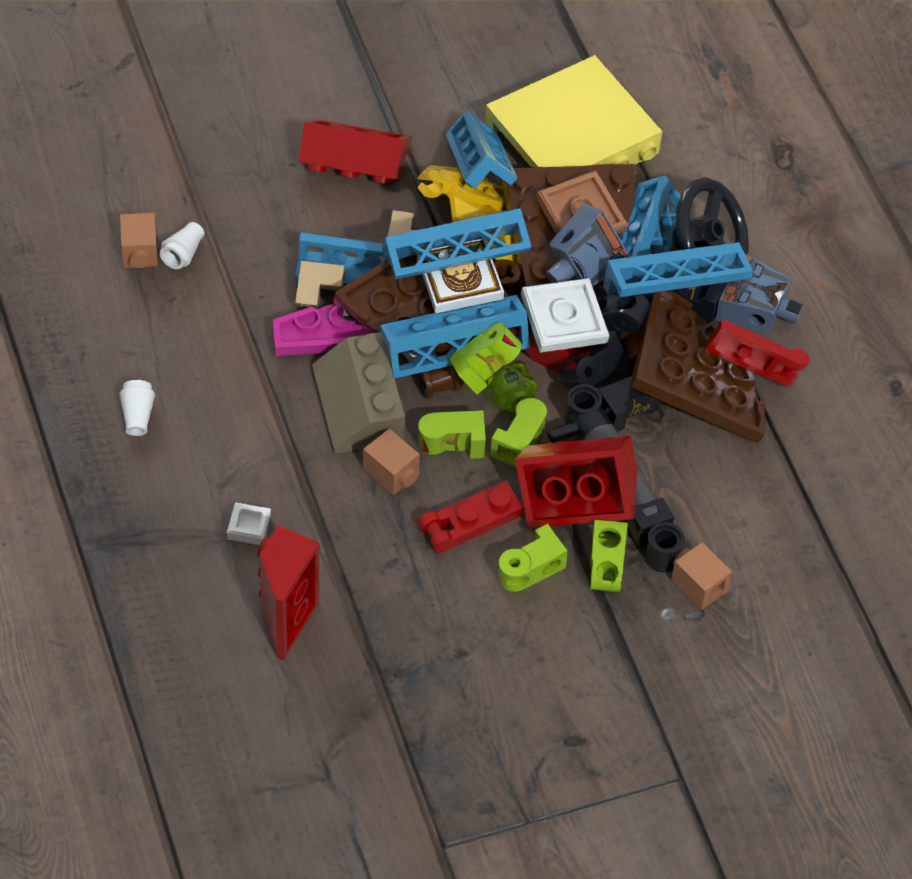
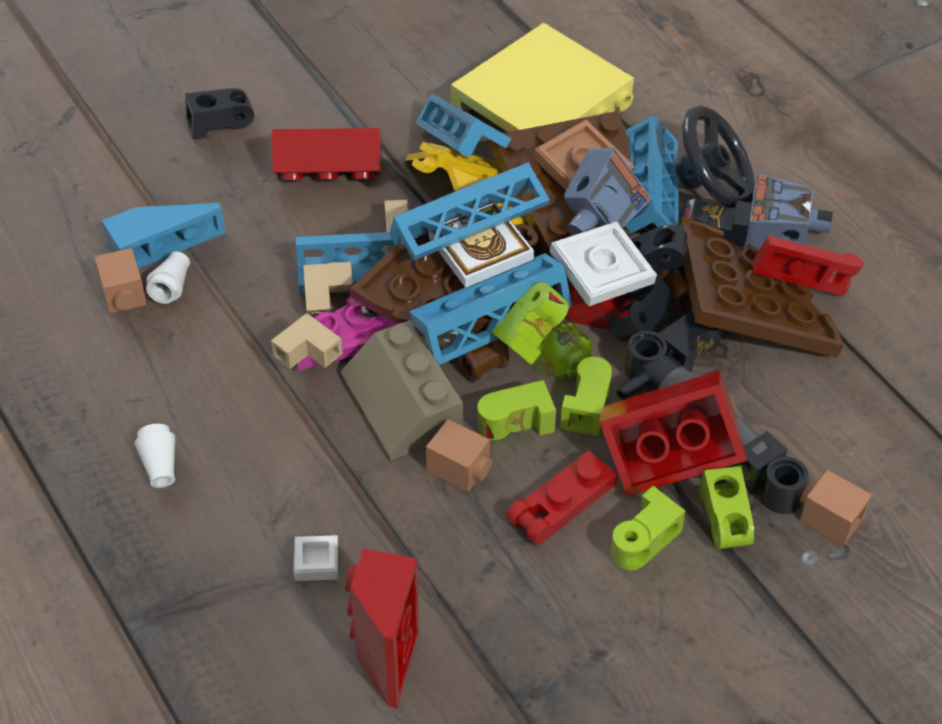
camera: 10 degrees left, 5 degrees down
dark azure fence [603,242,753,297] -> none
none -> dark azure slope [102,203,226,269]
none -> black leg [185,88,255,140]
none -> tan piece [271,313,343,369]

